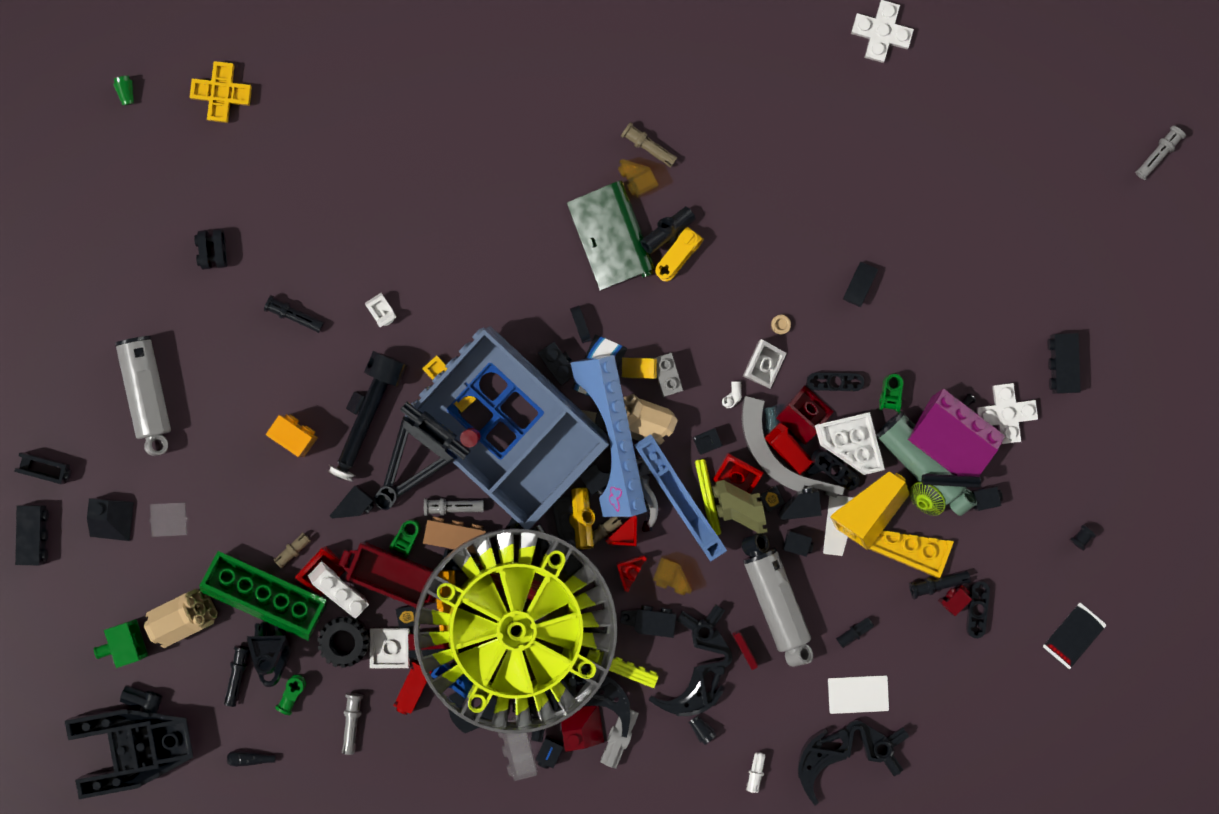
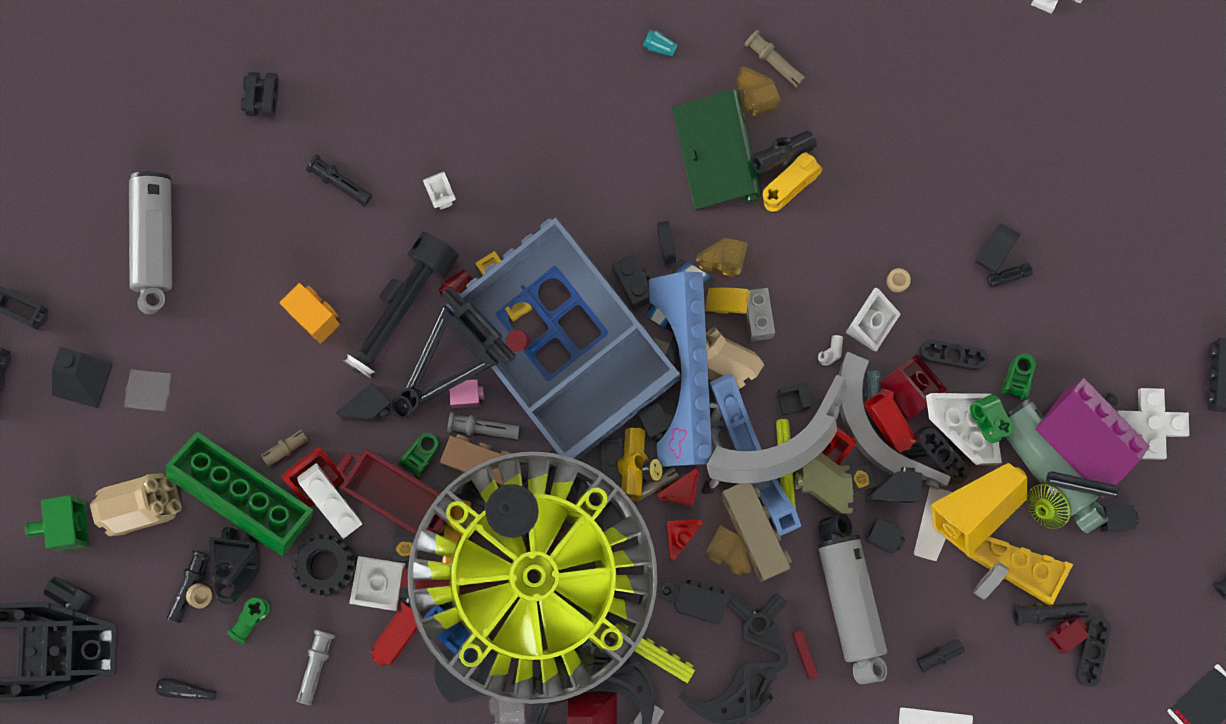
camera: 10 degrees right, 10 degrees down
none -> tan tile [186,583,212,609]
none -> dark red cone [438,269,472,296]
none -> bright pink brick [450,379,484,409]
none -> black piece [485,484,539,538]
none -> tile [642,458,663,482]
none -> teal cone [643,29,678,57]
none -> clear yellow slope [695,238,748,276]
none -> light grey arch [706,375,849,483]
none -> dark tan slope [720,483,792,583]
none -> green piece [970,394,1014,443]
none -> light grey beam [973,561,1009,600]
none -> black axle [987,263,1033,288]

